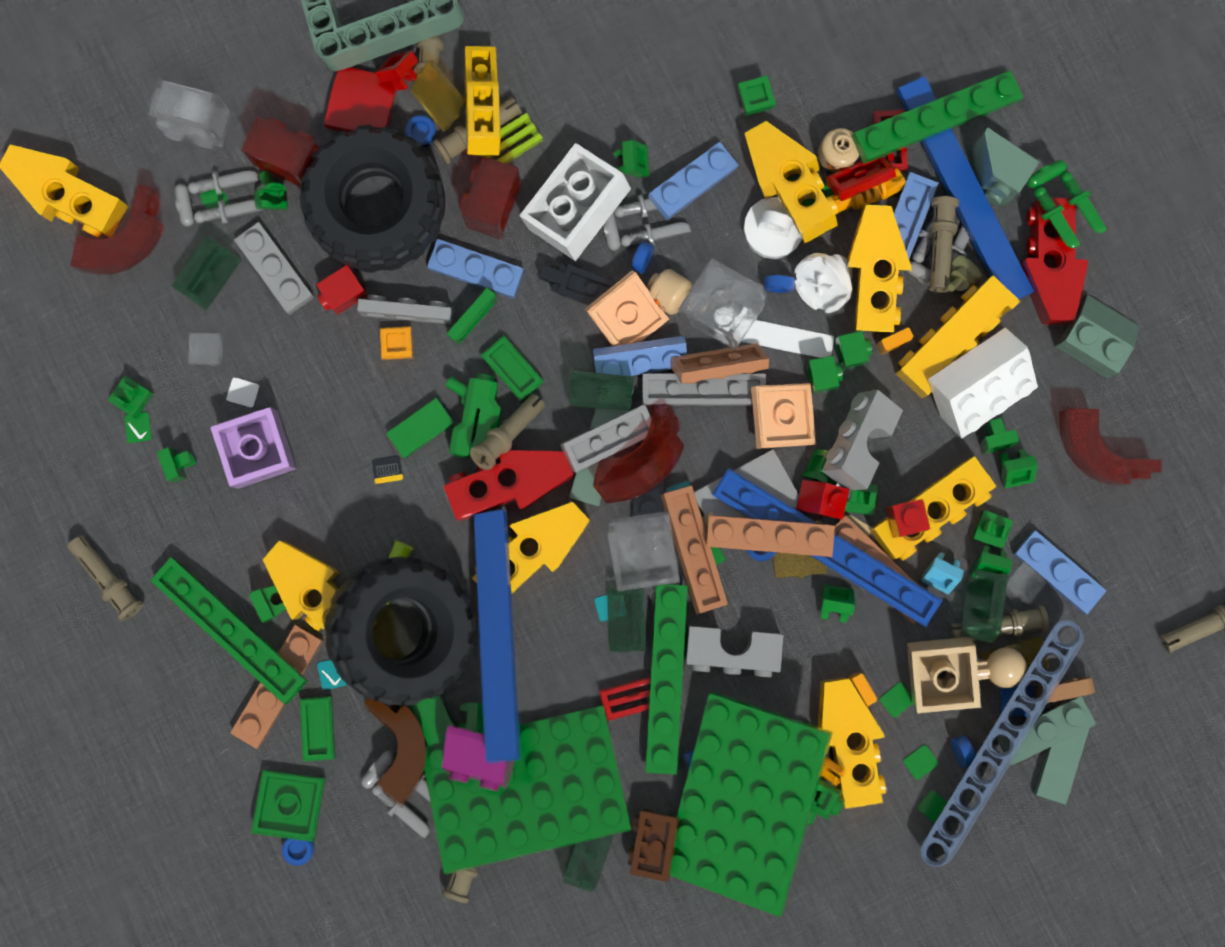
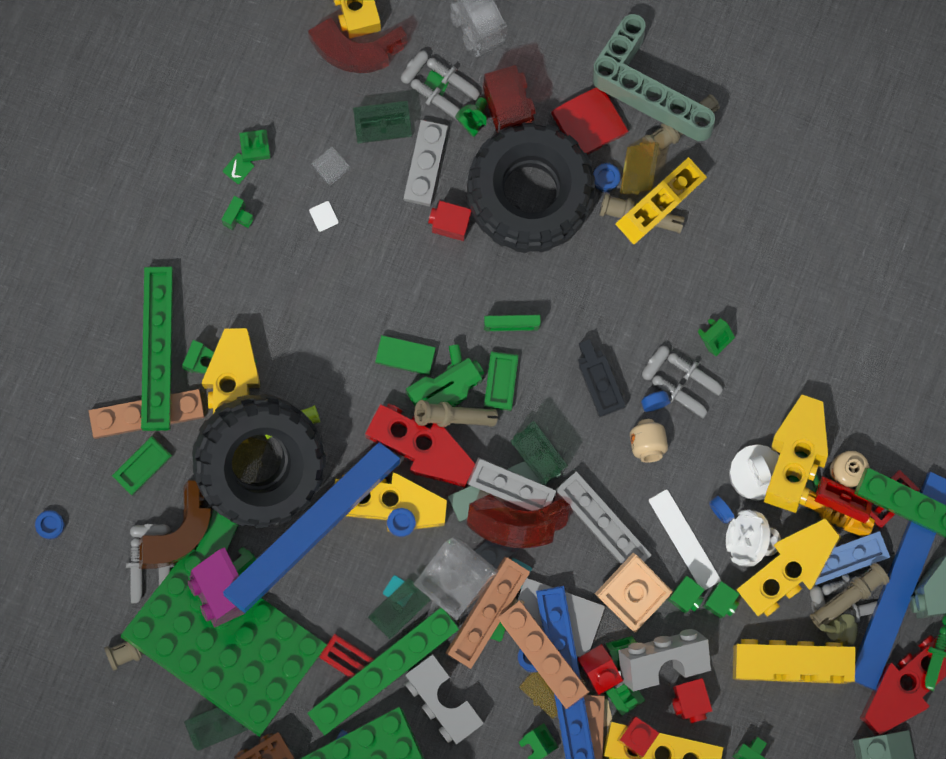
camera: 45 degrees right, 5 degrees down
dark tan pin [67,535,144,622] -> none
lavender brick [210,407,296,489] -> none
green tile [251,770,326,842] -> none
teal sticker [317,660,347,691] -> none
light grey plate [357,295,454,325] -> none
black sticker [372,456,403,484] -> none
red tile [375,51,418,91] -> none
light orange tile [380,327,413,360] -> none
medium blue plate [427,239,524,299] -> none
clear red brick [459,156,521,240] -> none
lime tile [481,113,543,173] -> none
white brick [519,143,631,261] -> none
light nougat tile [585,270,669,346] -> none
medium blue plate [593,336,687,381] -> none
medium blue plate [648,142,739,220] -> none
nougat plate [671,343,769,384] -> none
clear brick [678,258,769,350] -> none
green tile [737,75,776,116] -> none
light orange tile [876,327,914,354] -> none
white brick [928,328,1038,438] -> none
none -> blue tile [387,508,416,537]
none -> red brick [672,678,712,723]

